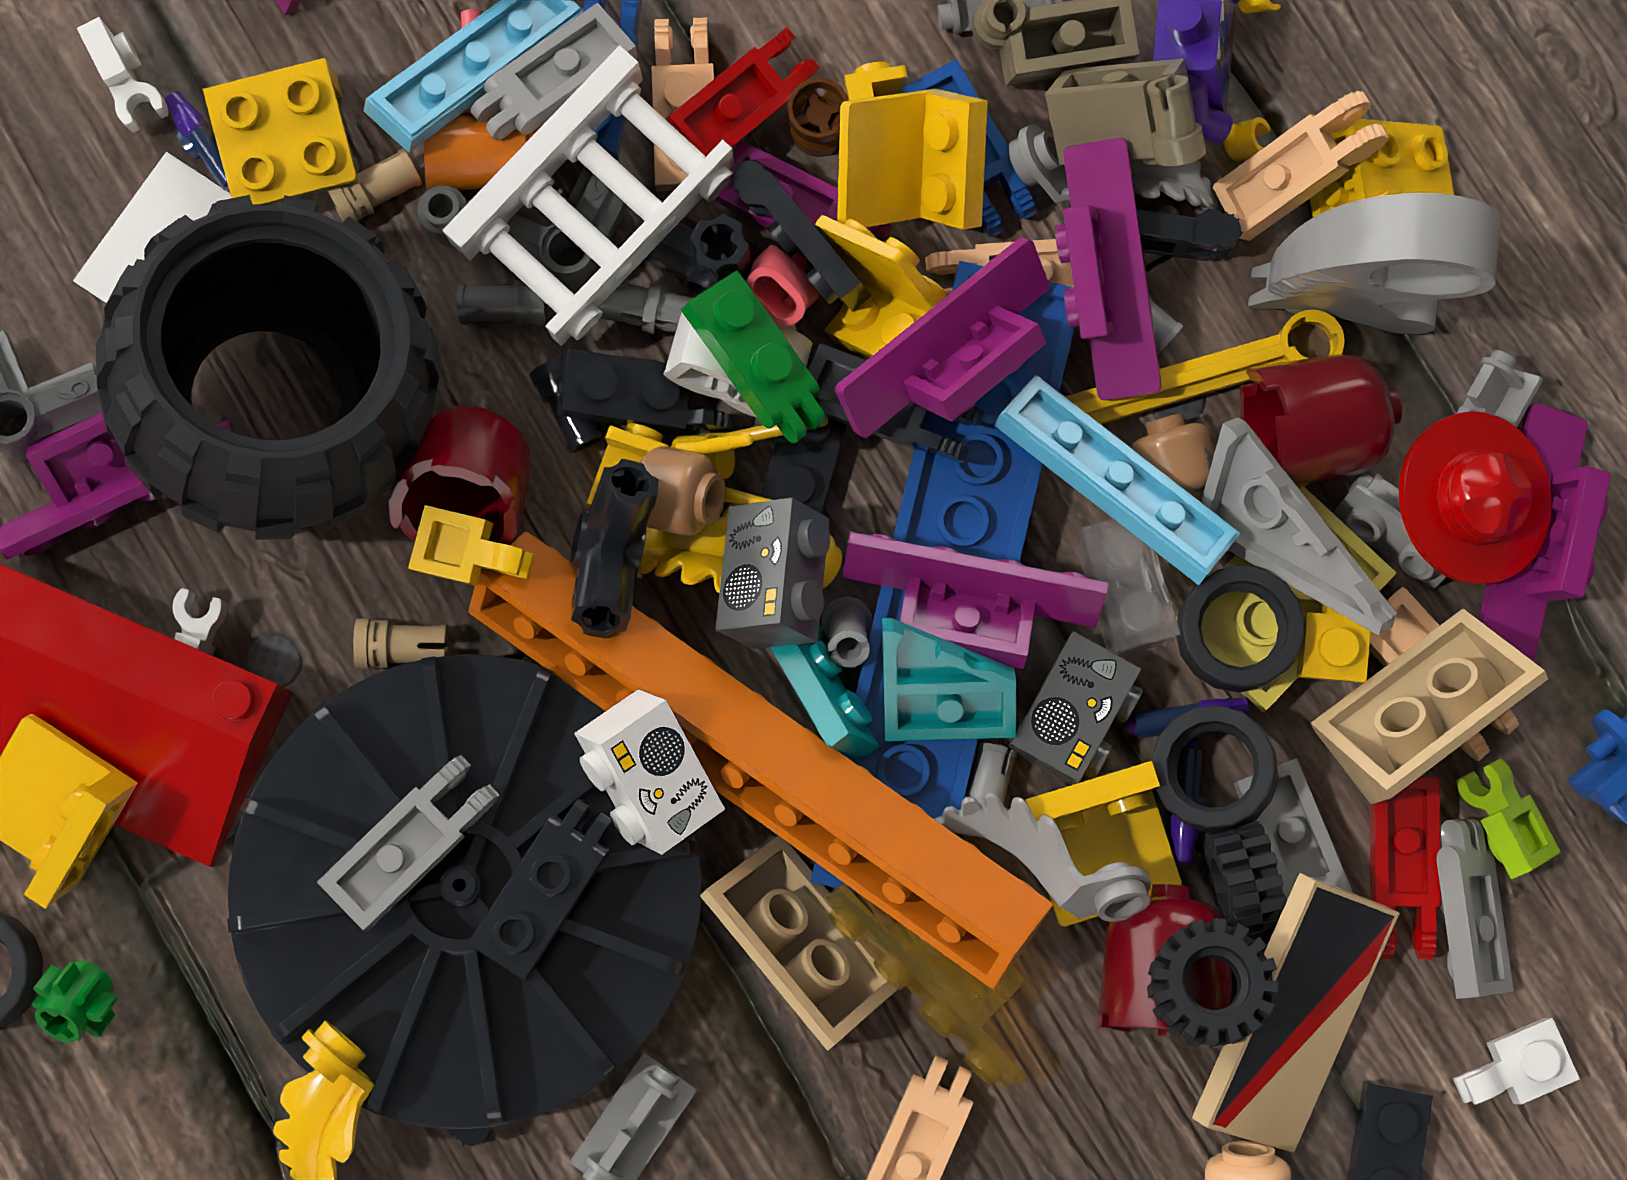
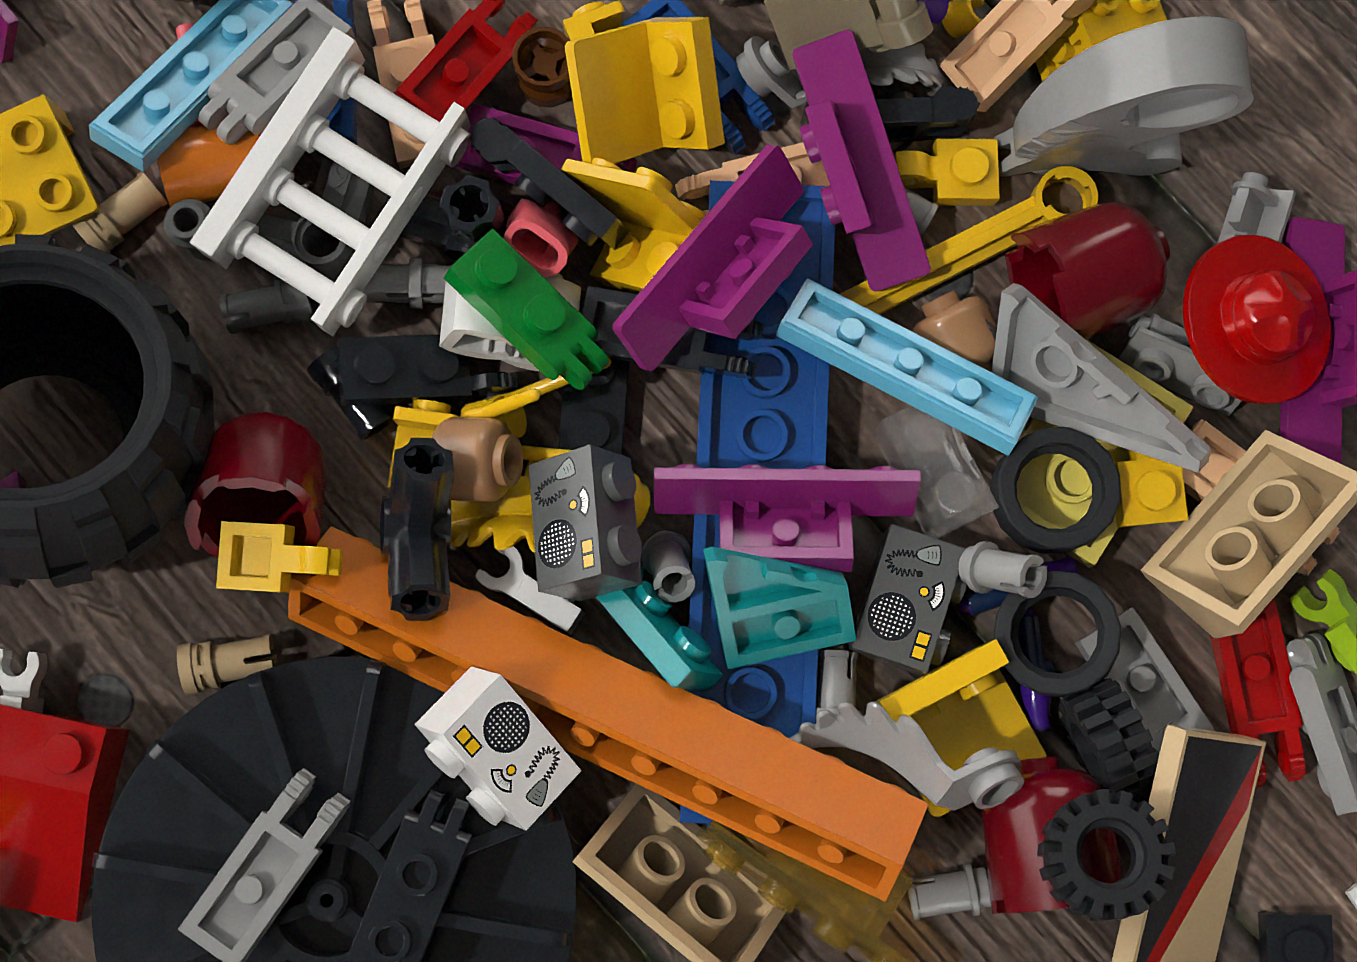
camera: 15 degrees left, 0 degrees up
none -> white plate [475,546,584,635]
none -> yellow plate [895,139,1000,206]
none -> light grey pin [906,863,991,921]
none -> light grey pin [958,541,1047,598]

